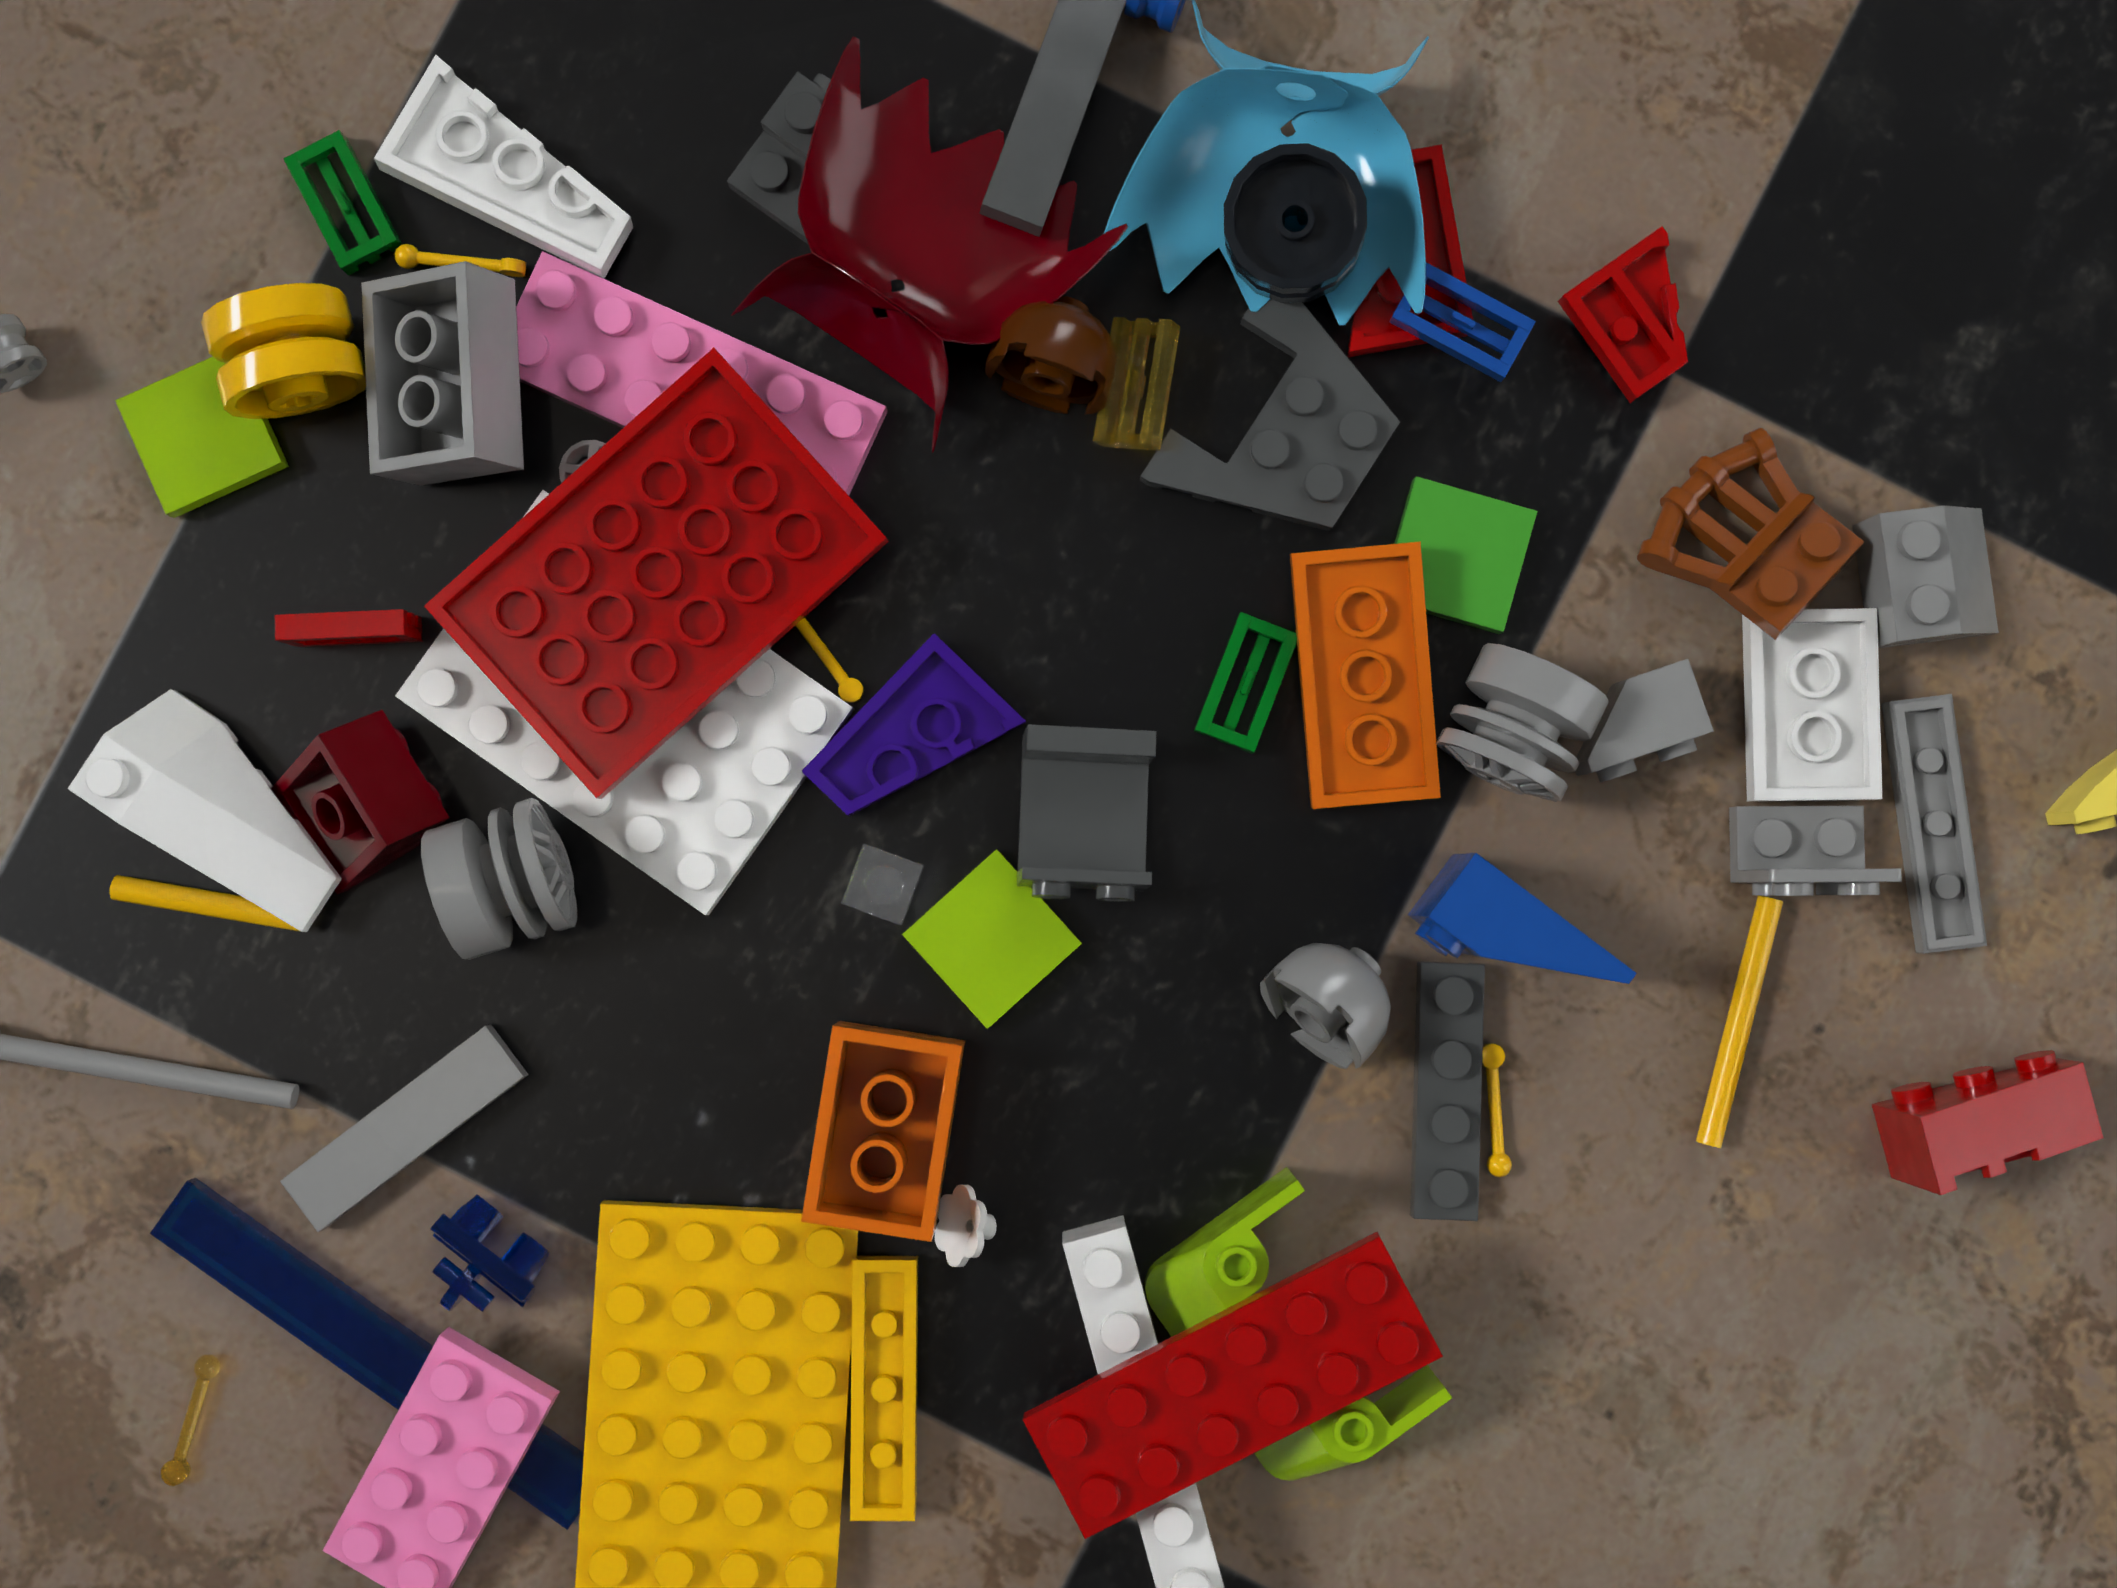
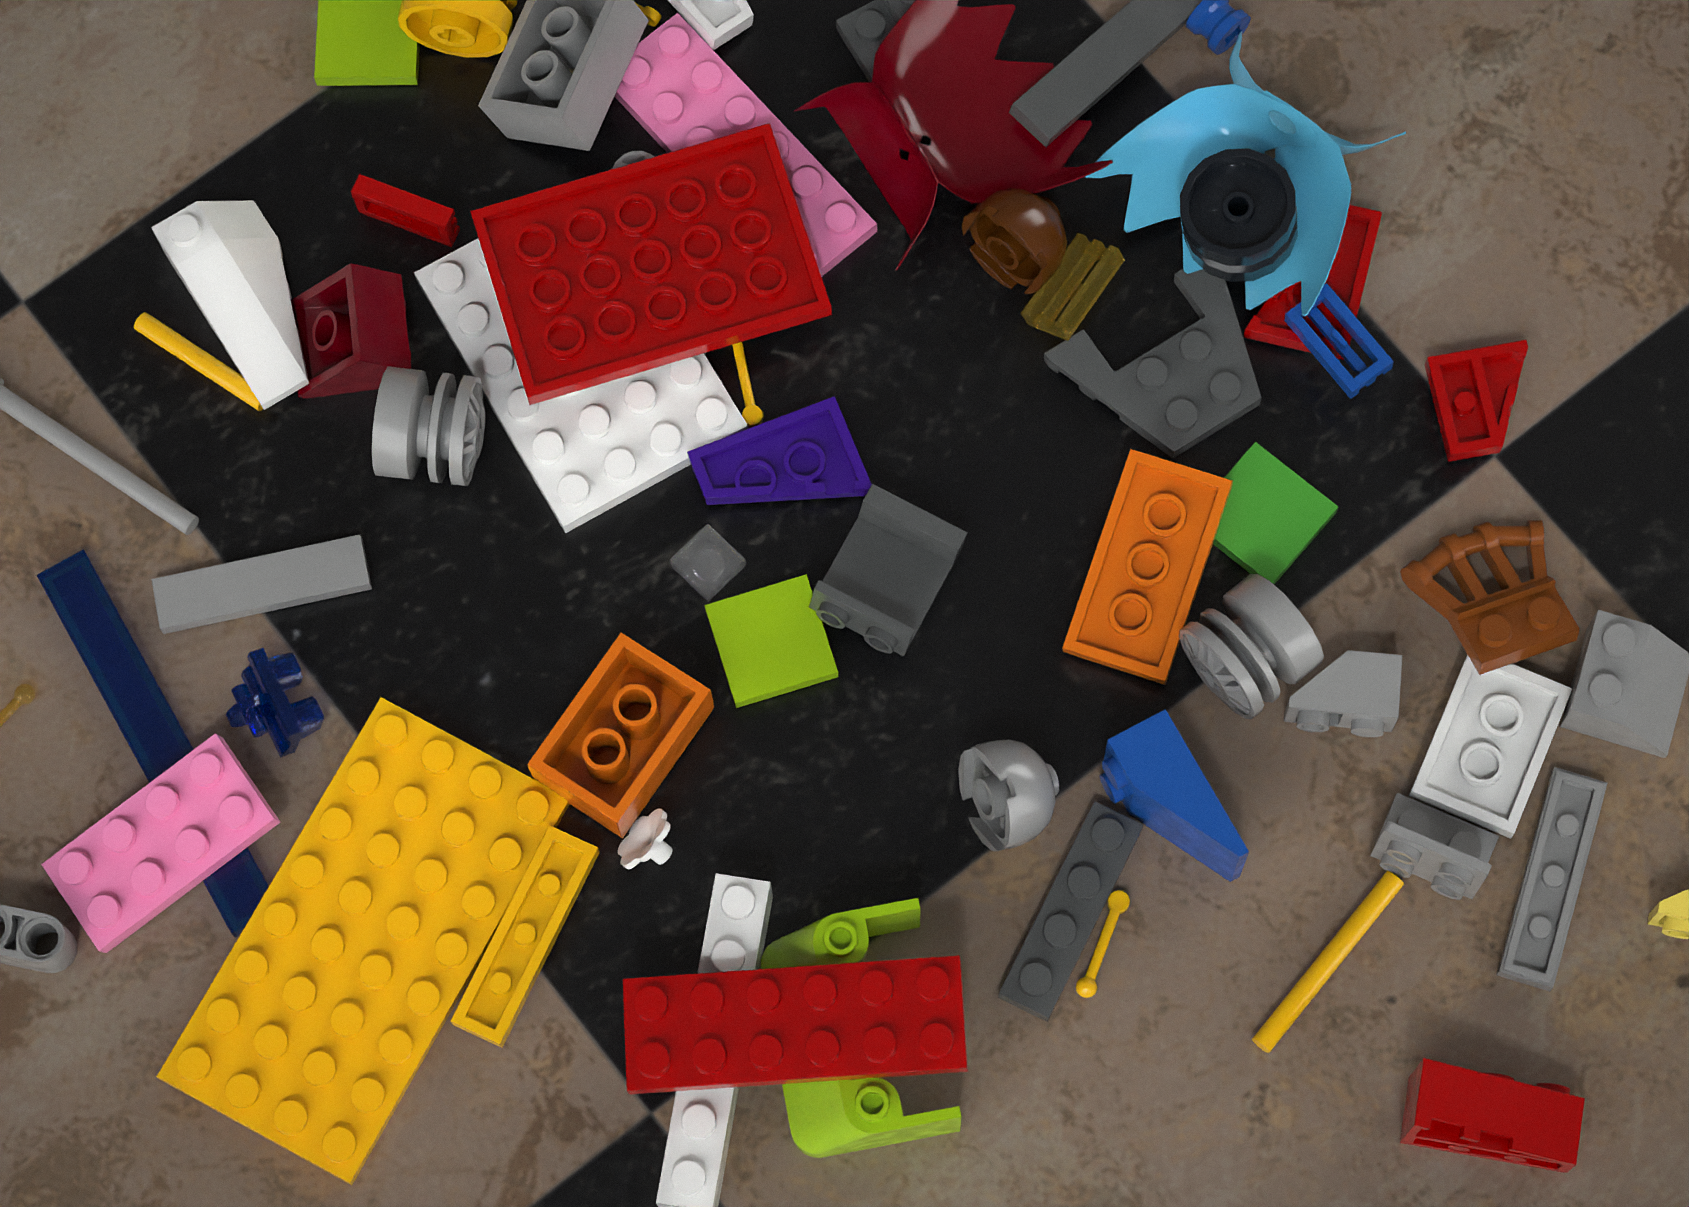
camera: 30 degrees right, 15 degrees down
green tile [1194,612,1297,754] -> none

